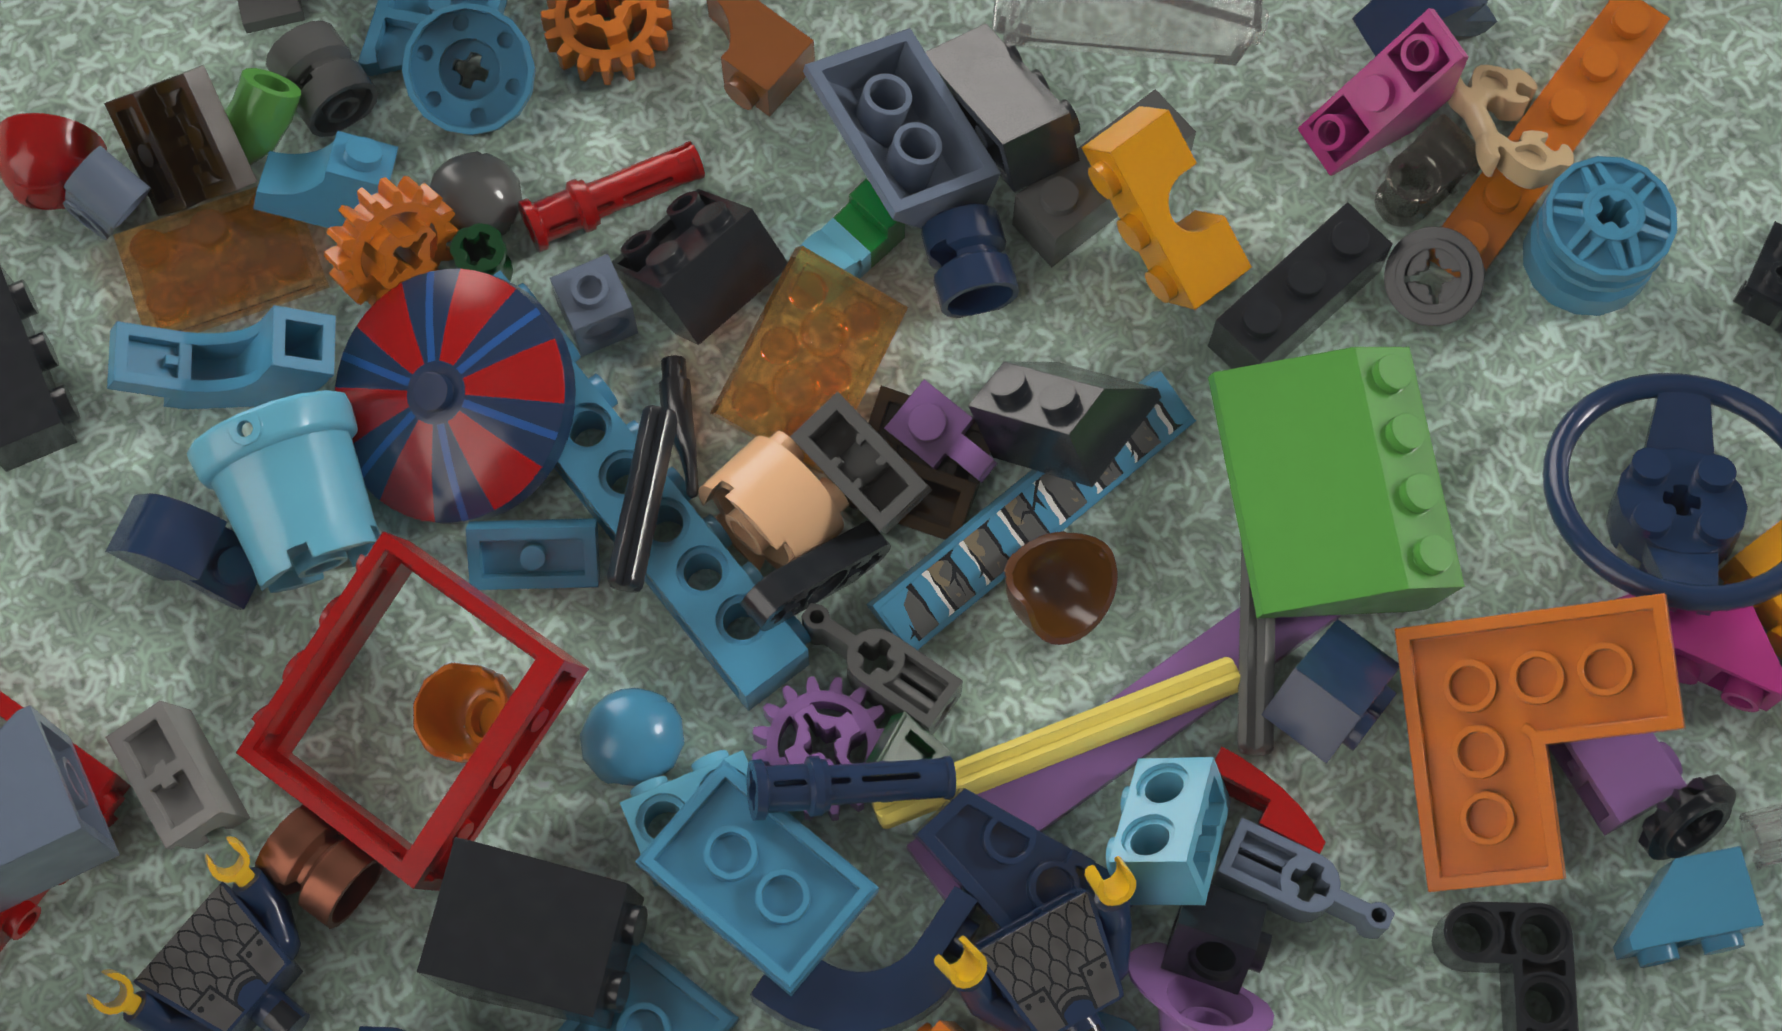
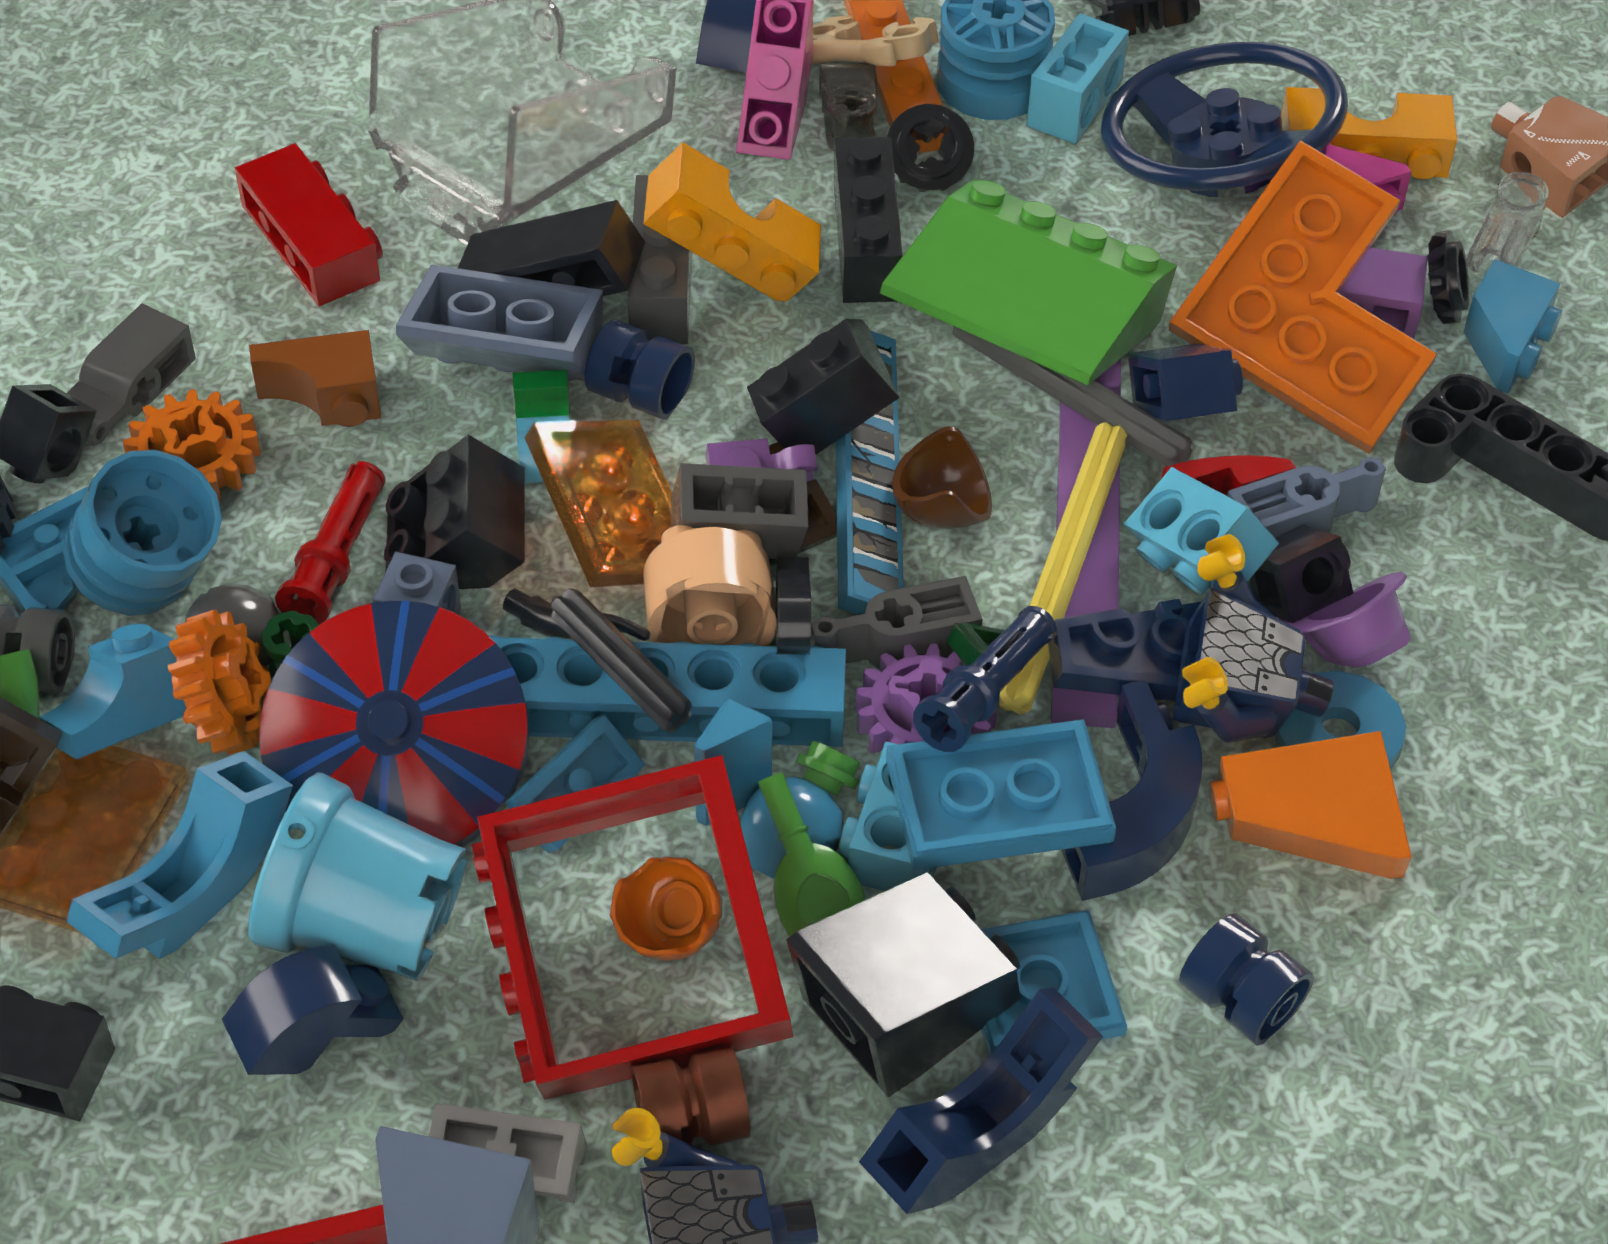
camera: 50 degrees left, 20 degrees down
none -> dark azure slope [694,699,772,826]
none -> bright green piece [758,772,866,937]
none -> bright green plate [796,741,860,796]
none -> medium azure brick [1027,13,1129,144]

